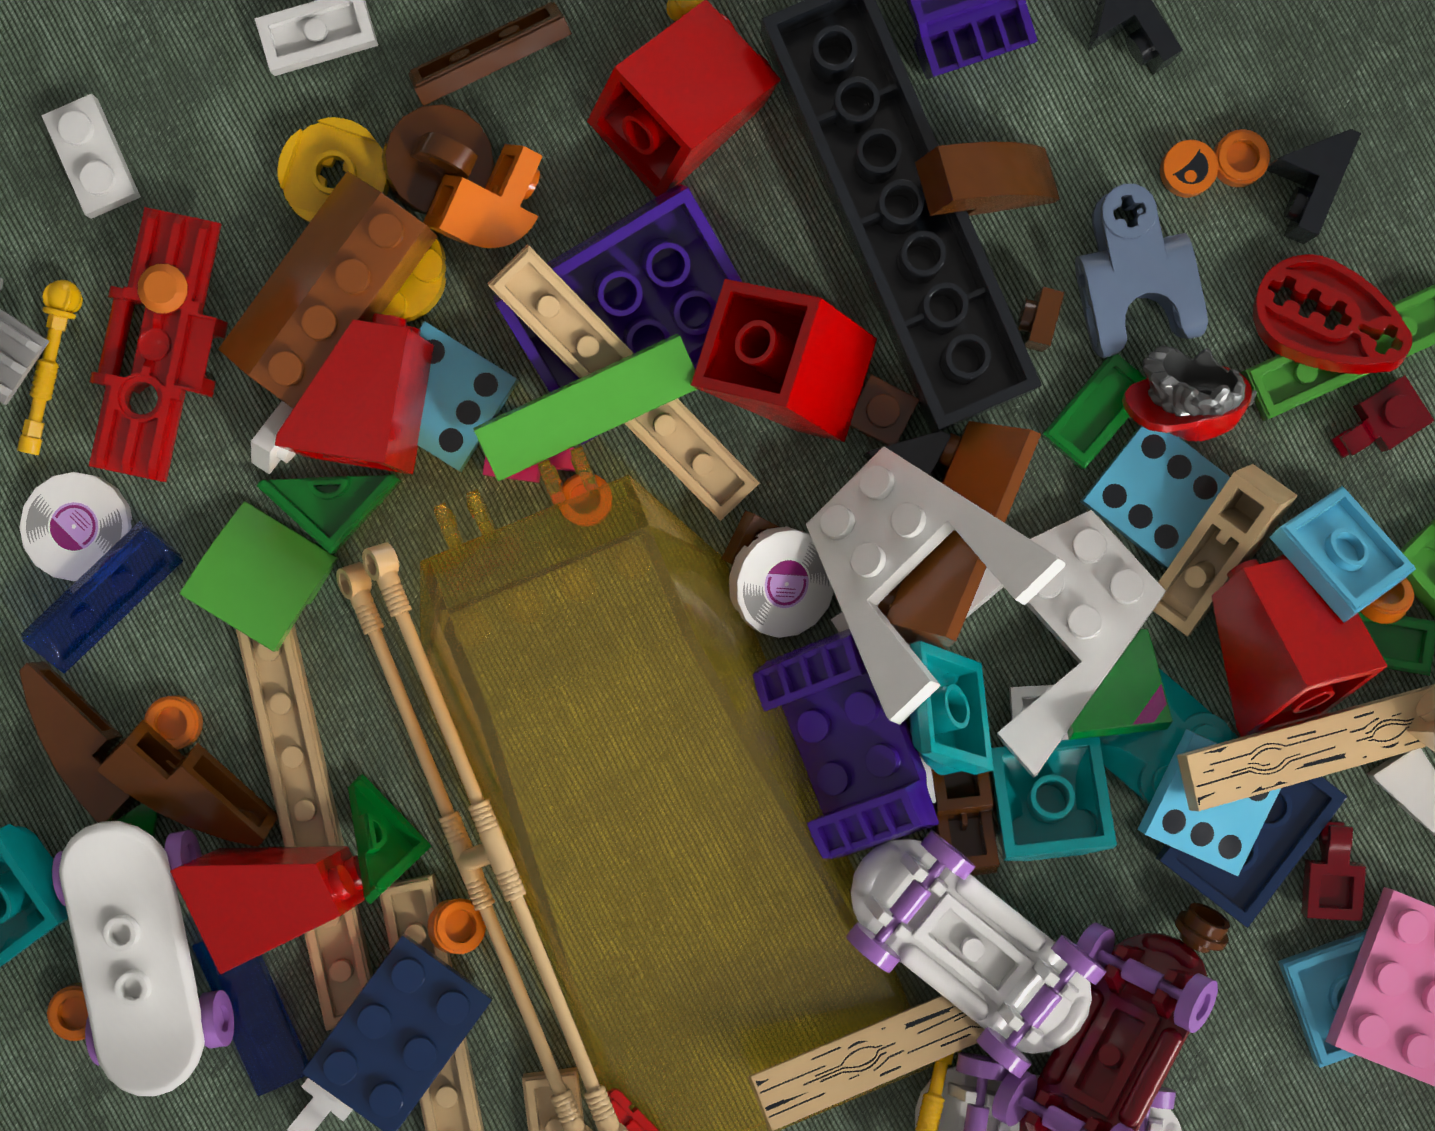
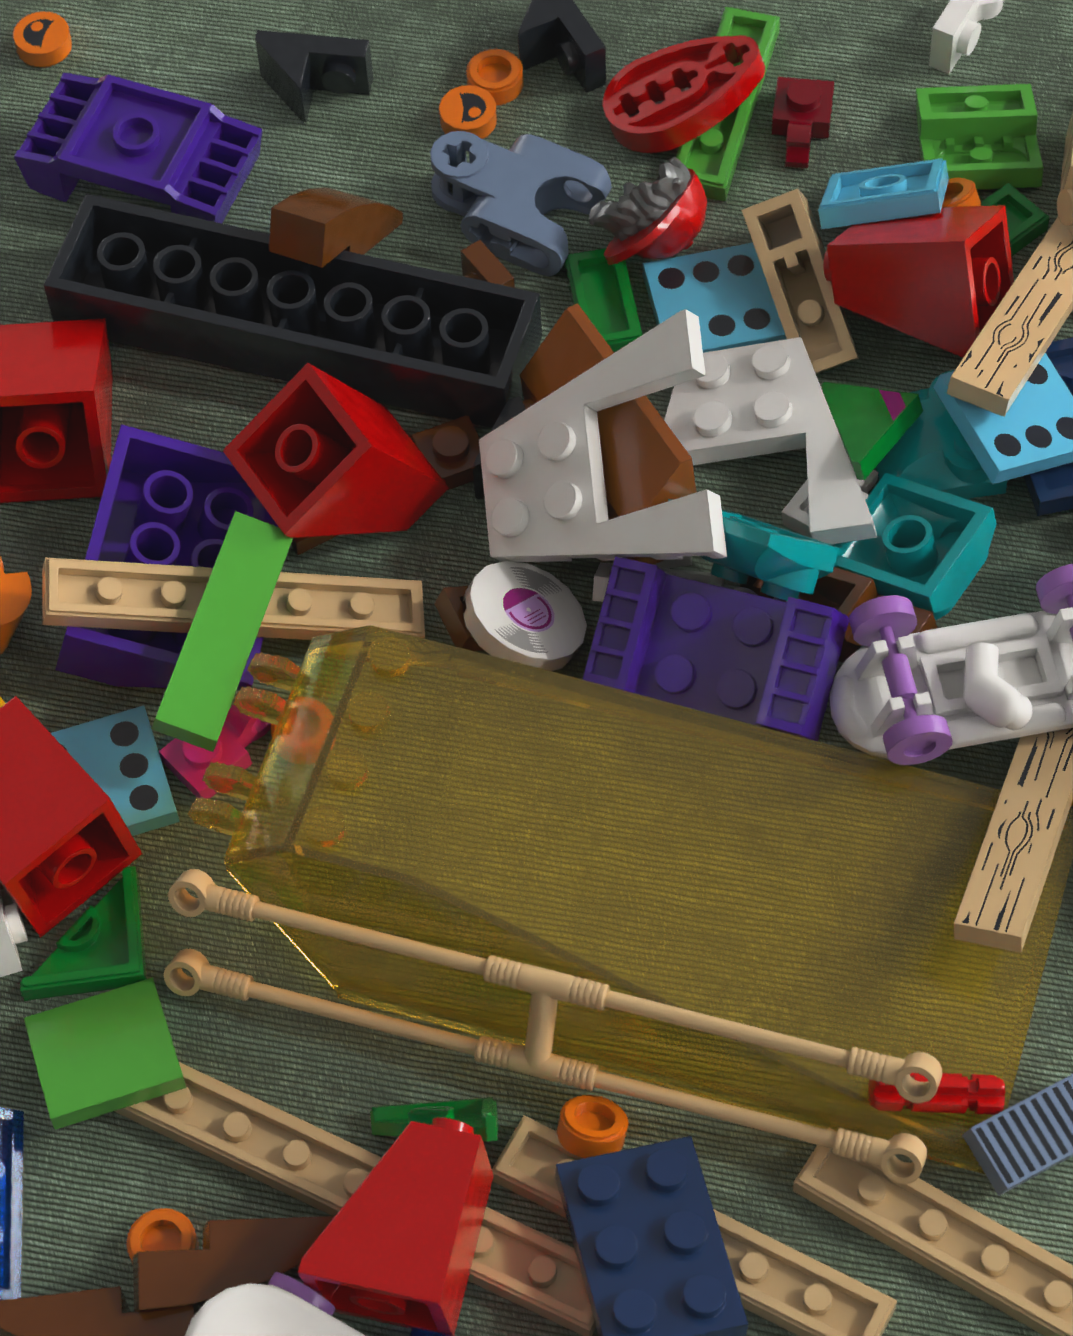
camera: 50 degrees left, 30 degrees down
none -> white arm [964,642,1033,731]

